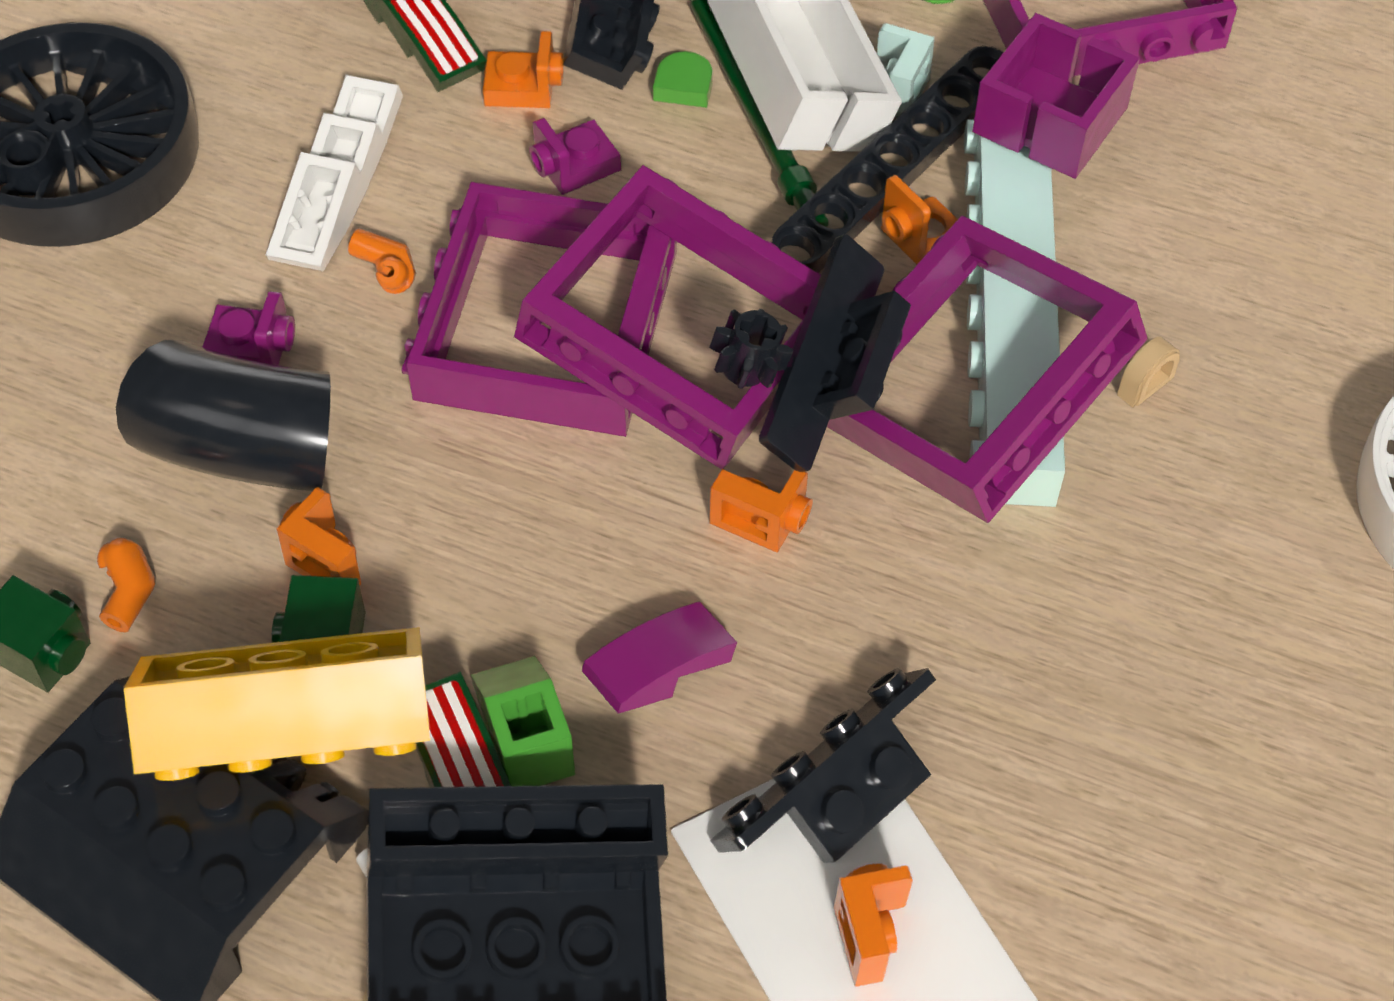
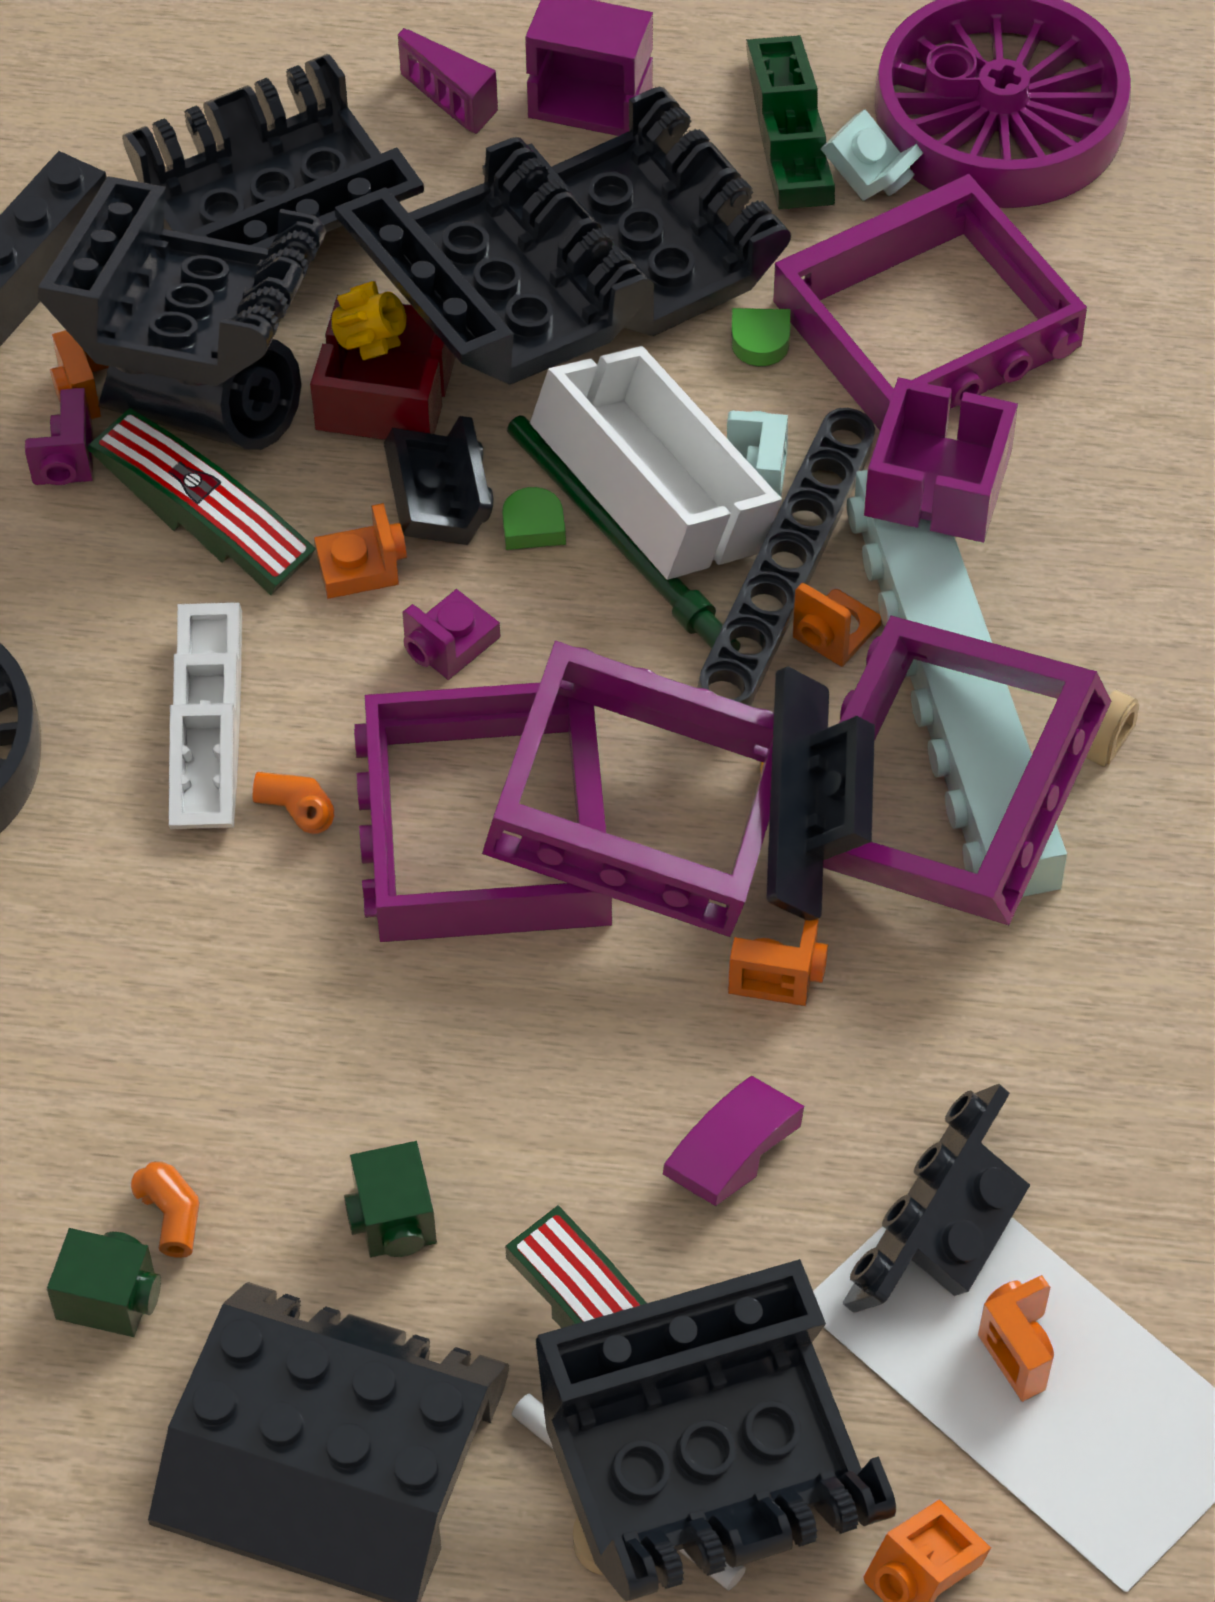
camera: 15 degrees left, 0 degrees up
black brick [116,340,331,491] -> none
yellow slope [124,627,430,781] -> none
magenta bracket [202,291,295,365] -> none
orange bracket [276,487,361,586] -> none
bright green slope [471,656,575,786] -> none
black gear [709,309,793,389] -> none

